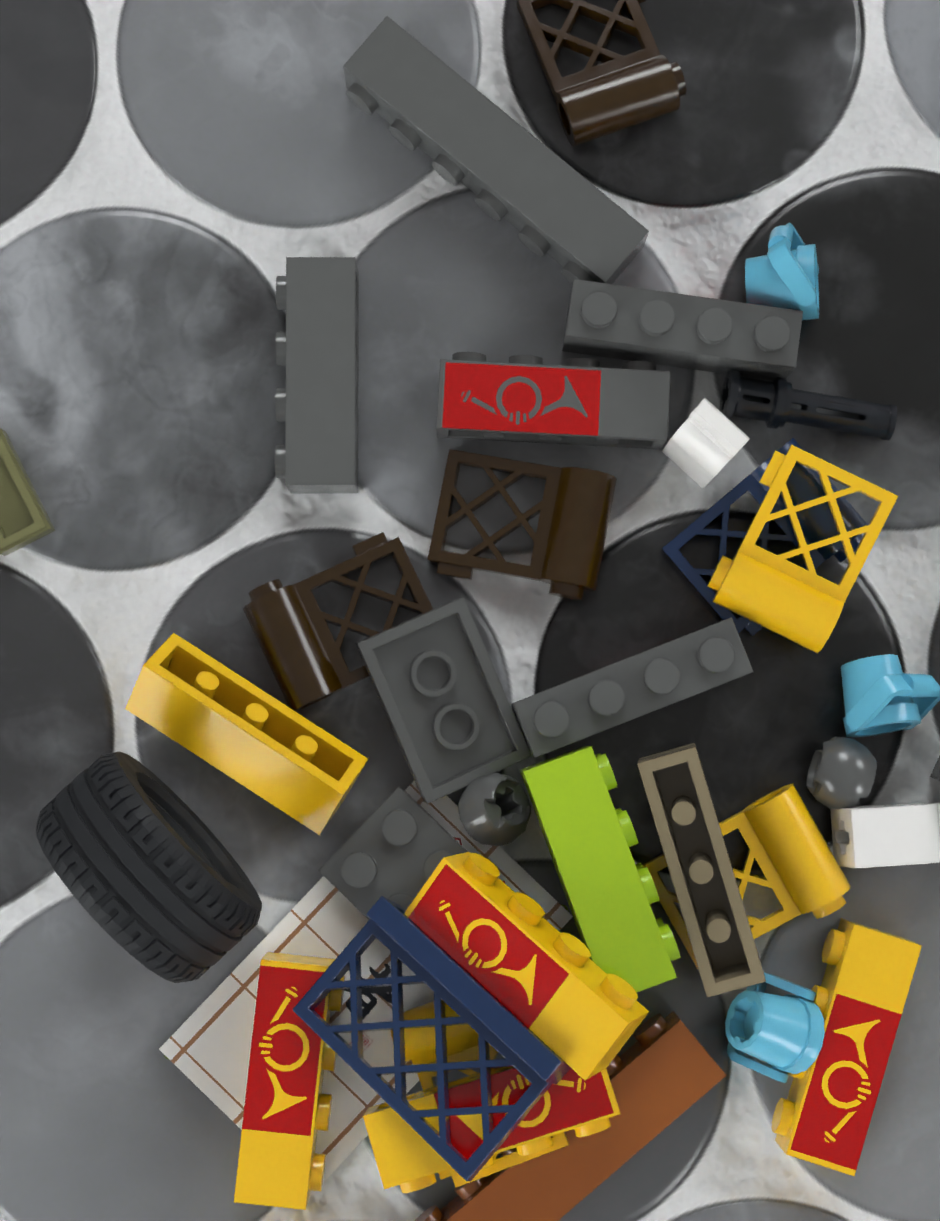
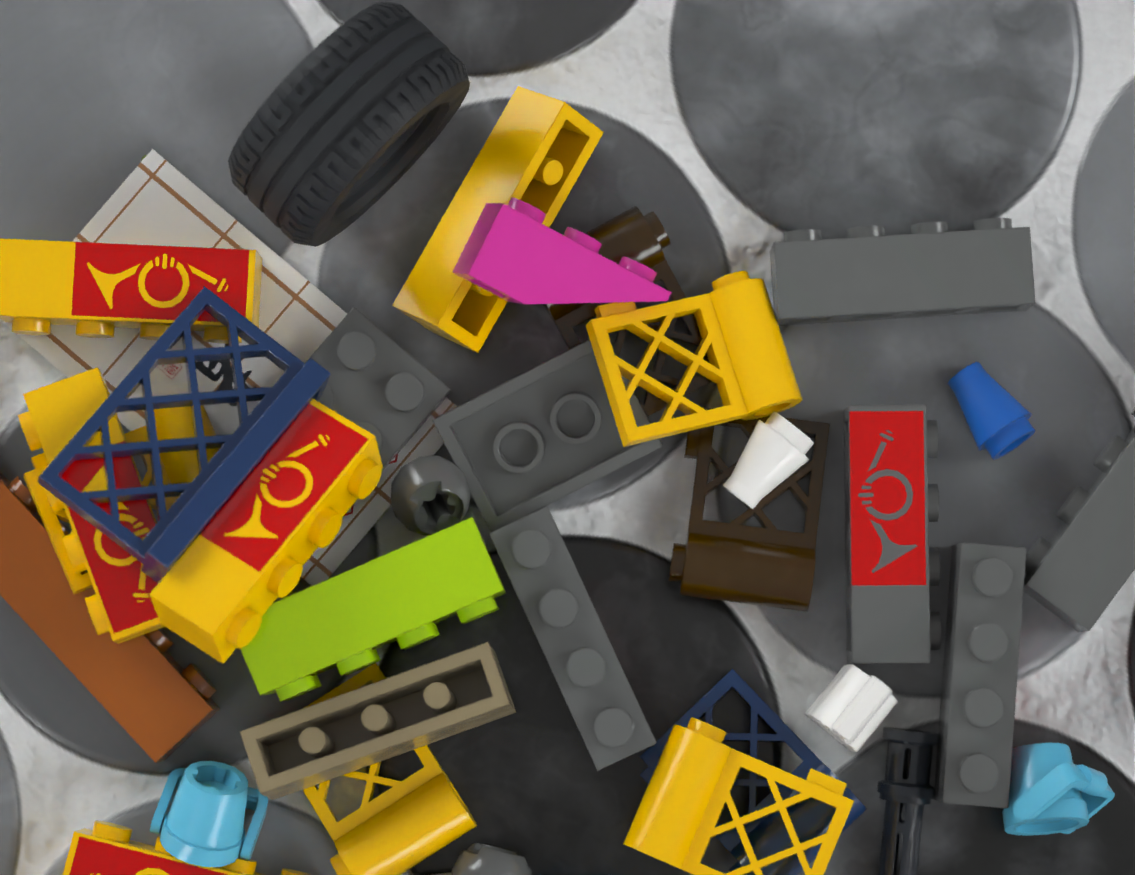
camera: 90 degrees right, 0 degrees up
none -> dark pink slope [452,197,671,304]
none -> yellow piece [585,271,803,447]
none -> white cone [723,411,814,509]
none -> blue cone [948,362,1036,460]

